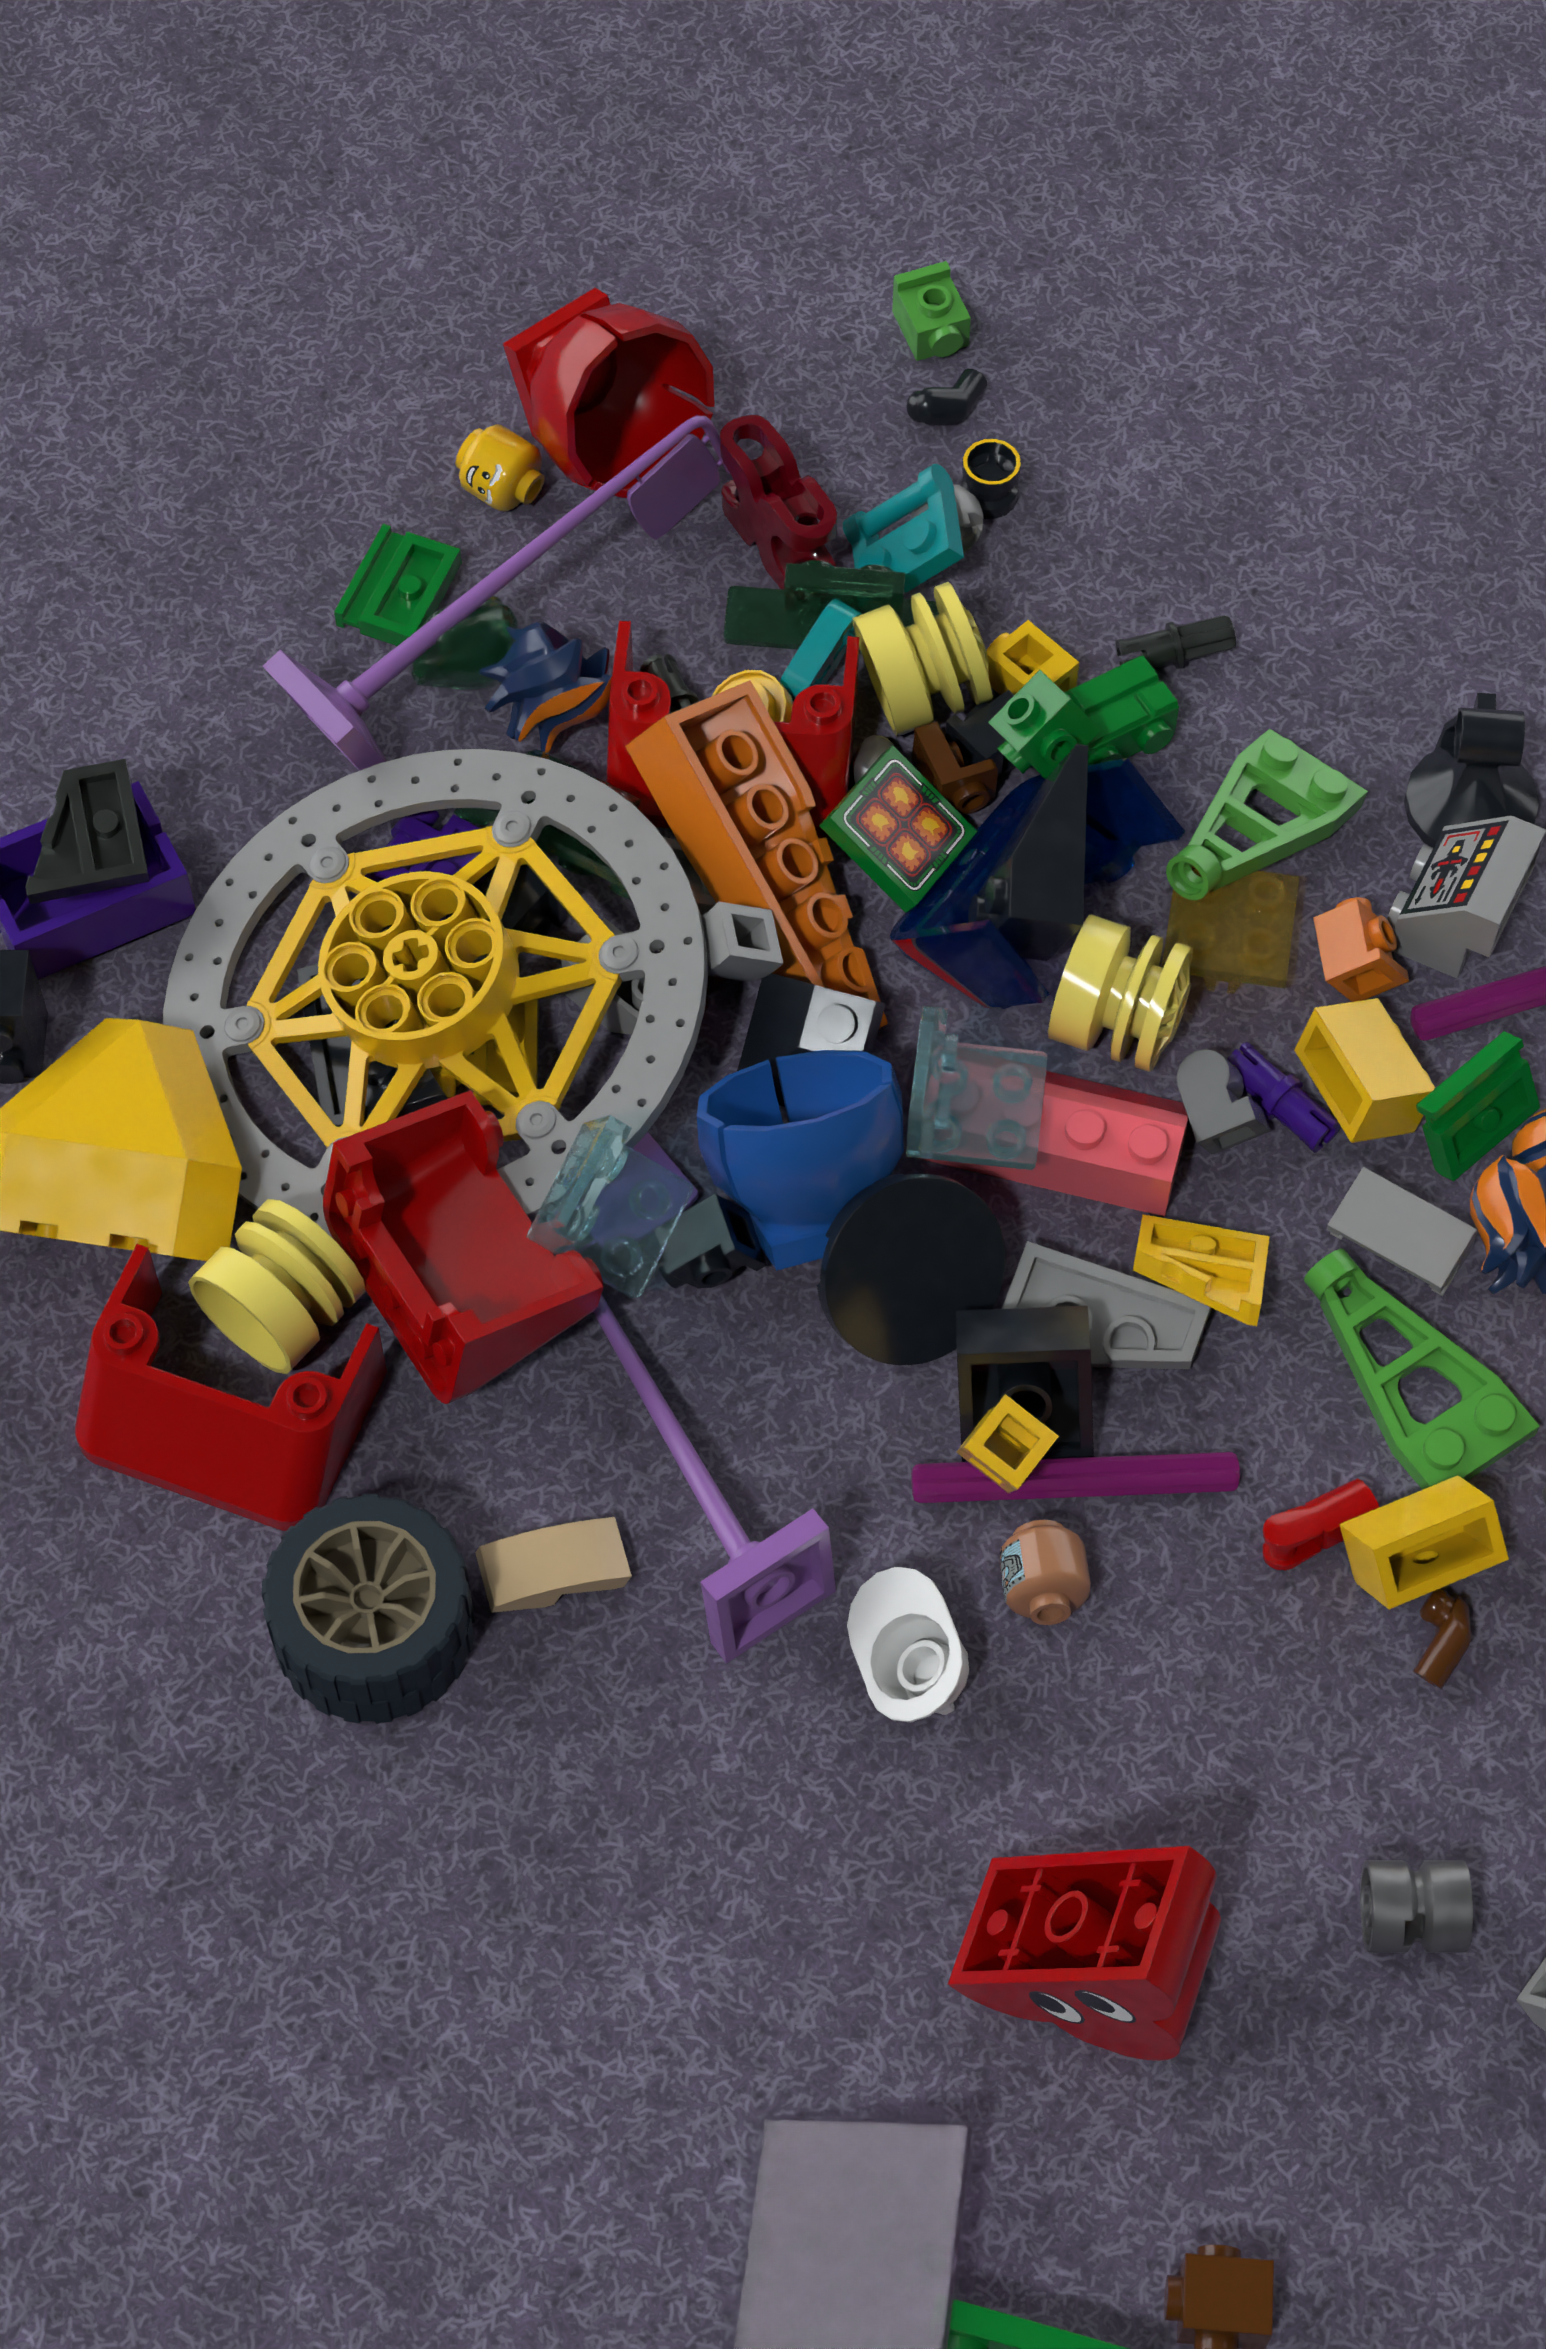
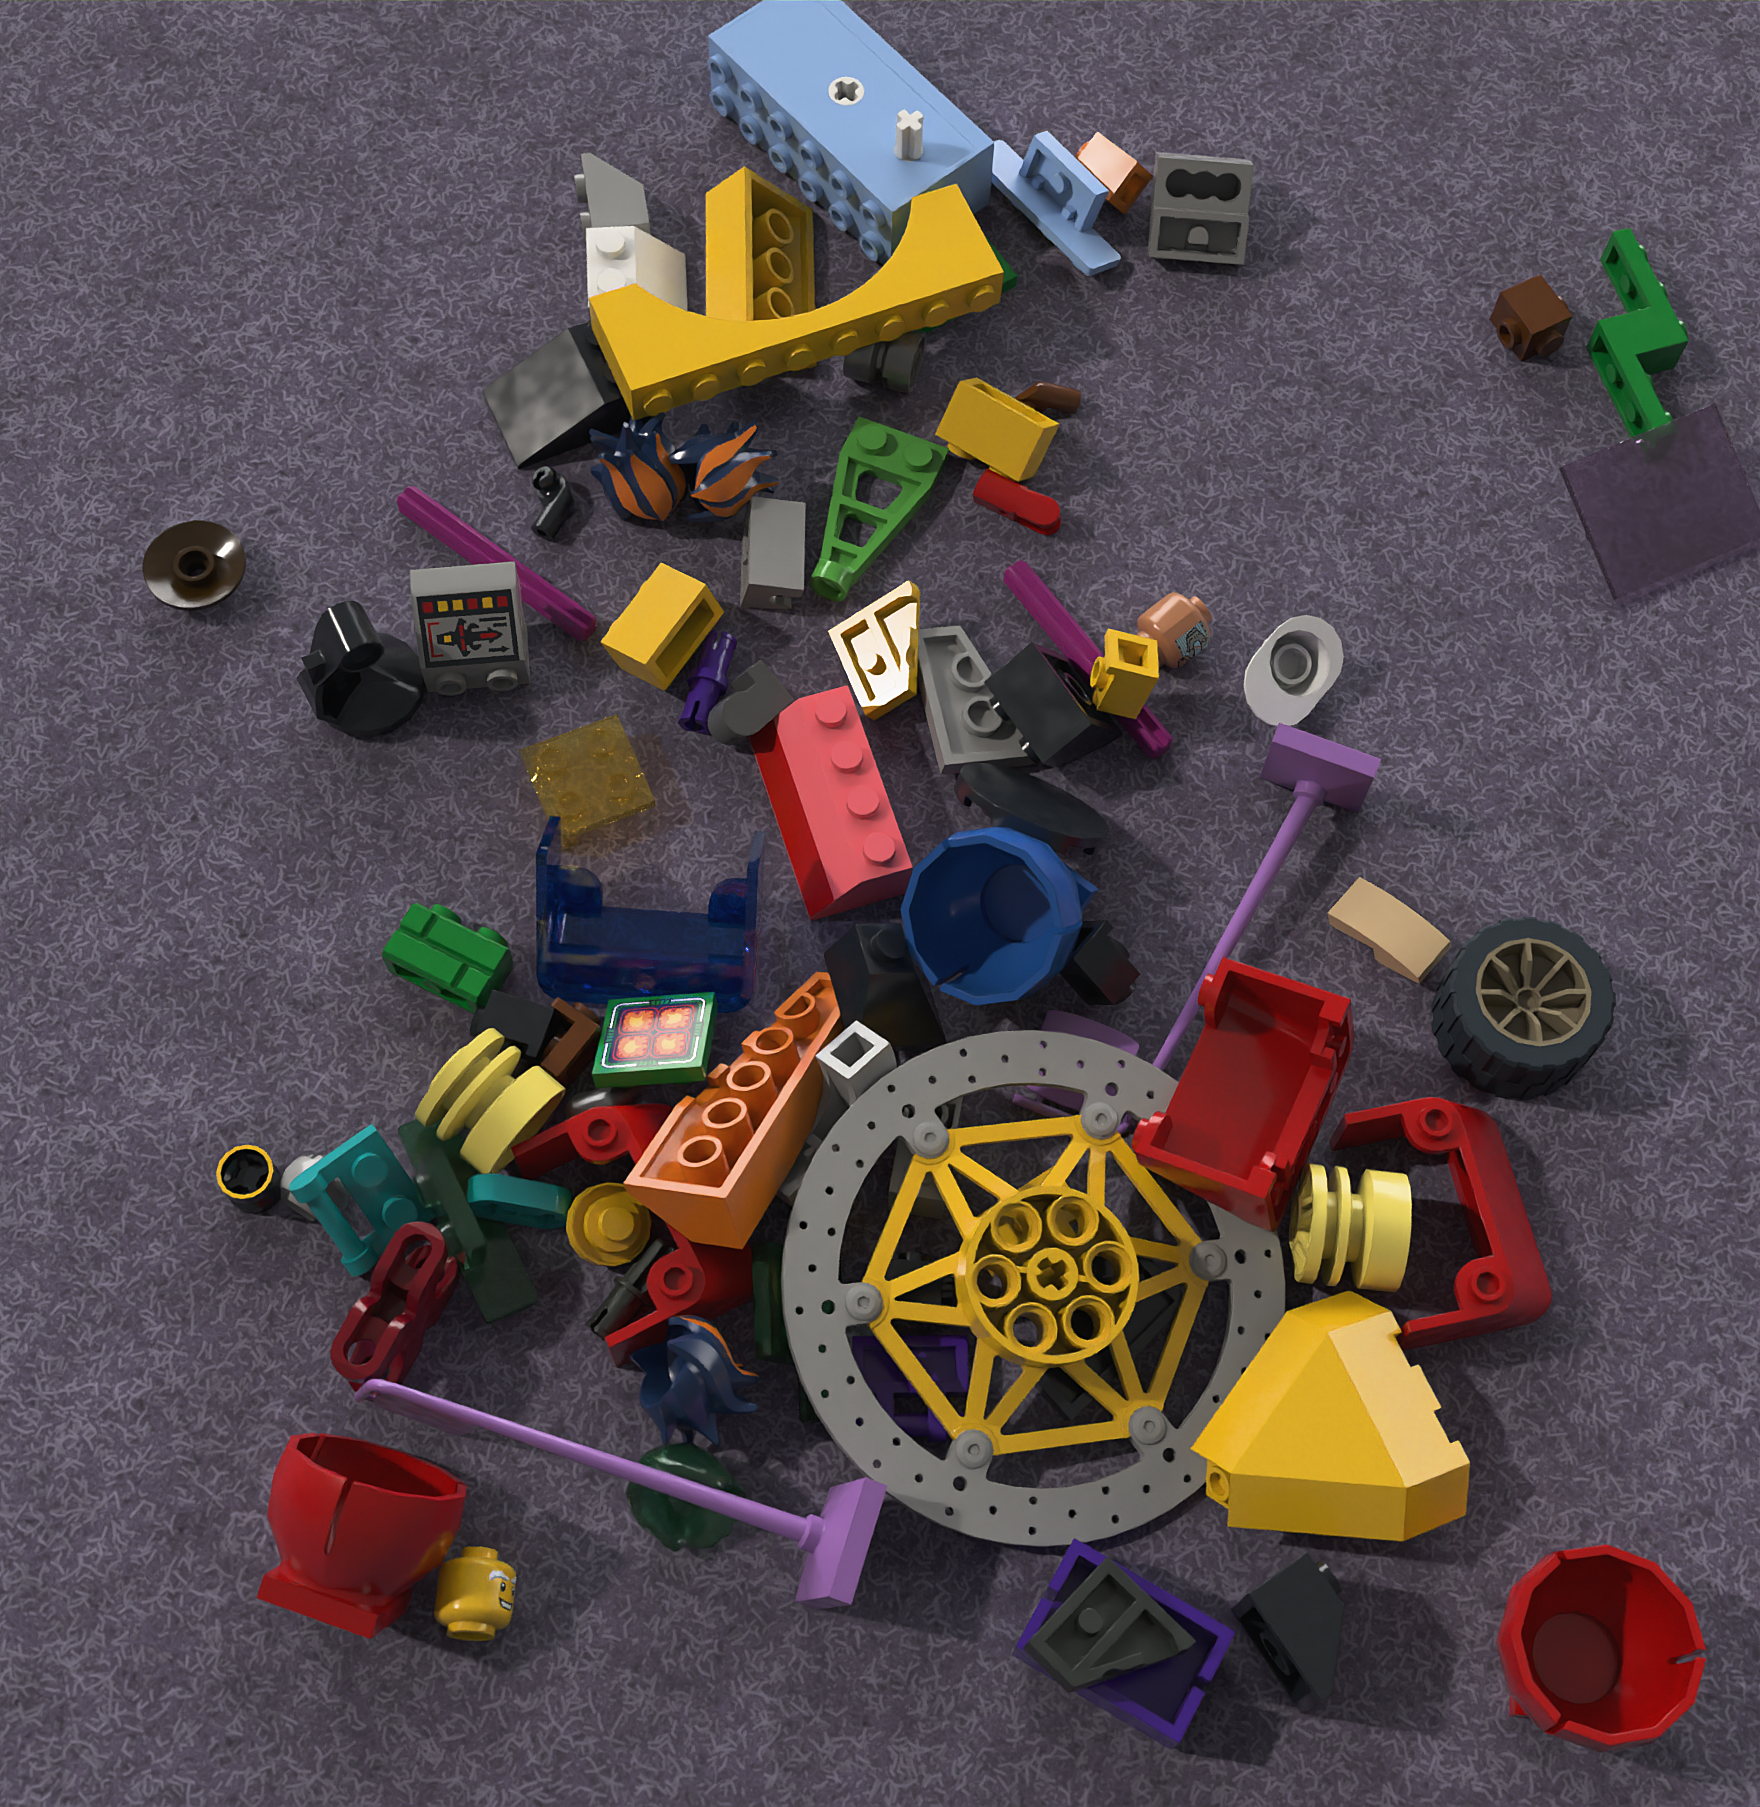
camera: 125 degrees left, 5 degrees up
green plate [334,524,462,646] -> none
clear light blue bracket [526,1115,694,1298] -> none
bright green brick [892,261,971,361] -> none
black arm [906,368,987,425] -> none
clear light blue bracket [906,1006,1048,1170] -> none
red brick [947,1846,1221,2061] -> none
black slope [968,744,1088,961] -> none
yellow brick [986,620,1079,695] -> none
green brick [988,670,1101,779] -> none
light yellow wheel [1048,914,1193,1072] -> none
pearl dark grey axle [1115,615,1236,669] -> none
bright green plate [1166,728,1368,900] -> none
orange brick [1313,897,1409,1002] -> none
flat silver wheel [1360,1860,1473,1953] -> none
green plate [1416,1031,1541,1182] -> none

